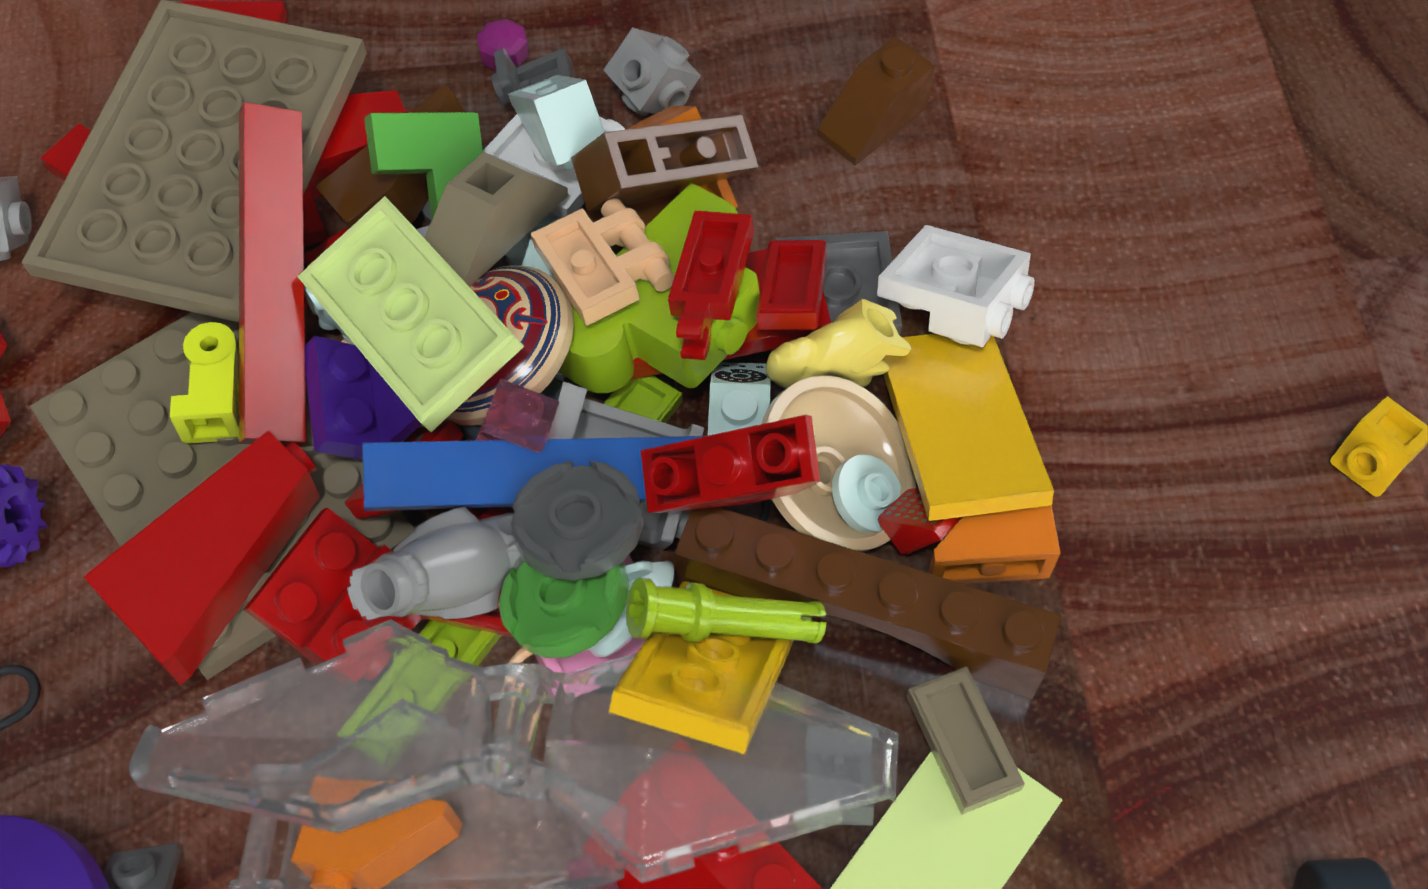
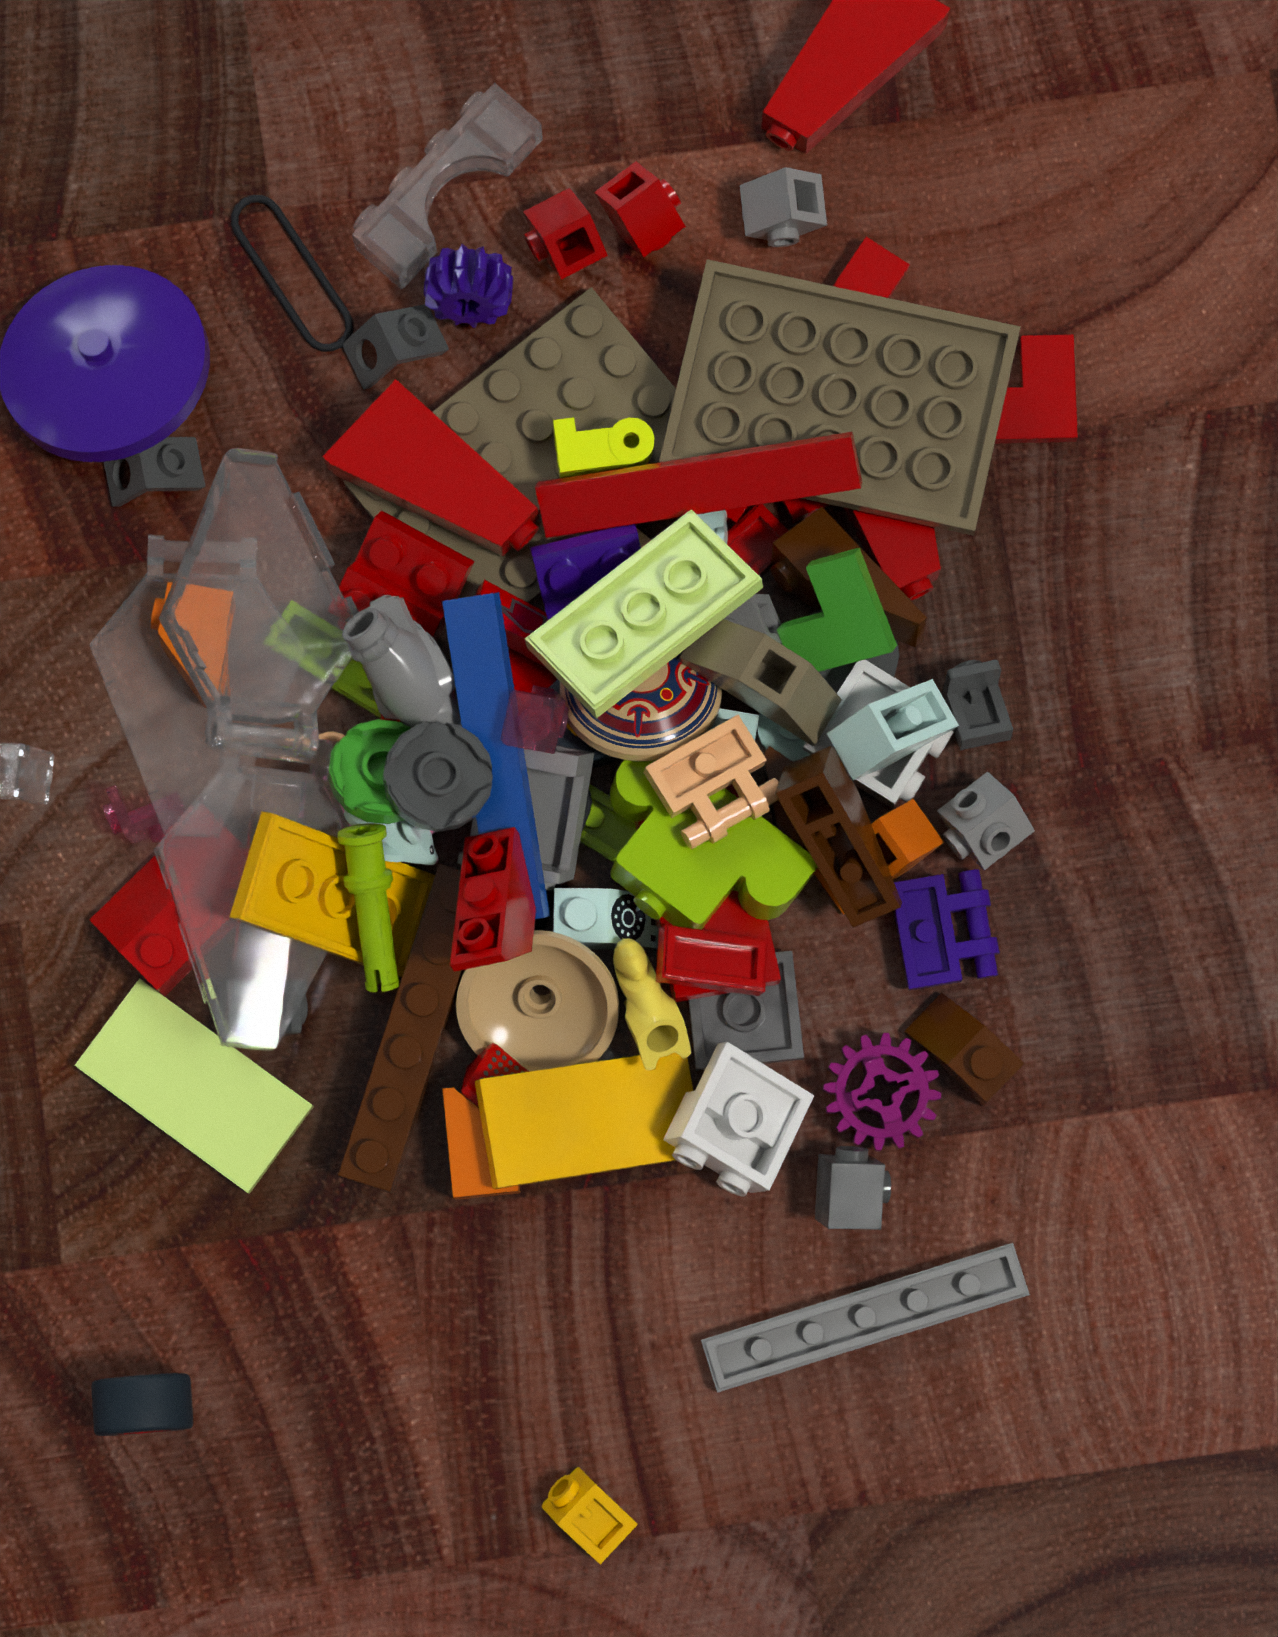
camera: 90 degrees right, 20 degrees up
magenta tile [476,19,529,71] -> none
red plate [668,210,755,361] -> none
light aqua piece [832,455,901,533] -> none
dark tan tile [906,667,1025,815] -> none
none -> dark grey bracket [343,304,449,389]
none -> light grey tile [701,1243,1030,1393]
none -> dark grey brick [815,1146,891,1230]
none -> magenta gear [823,1033,941,1152]
none -> dark purple plate [894,869,1000,991]

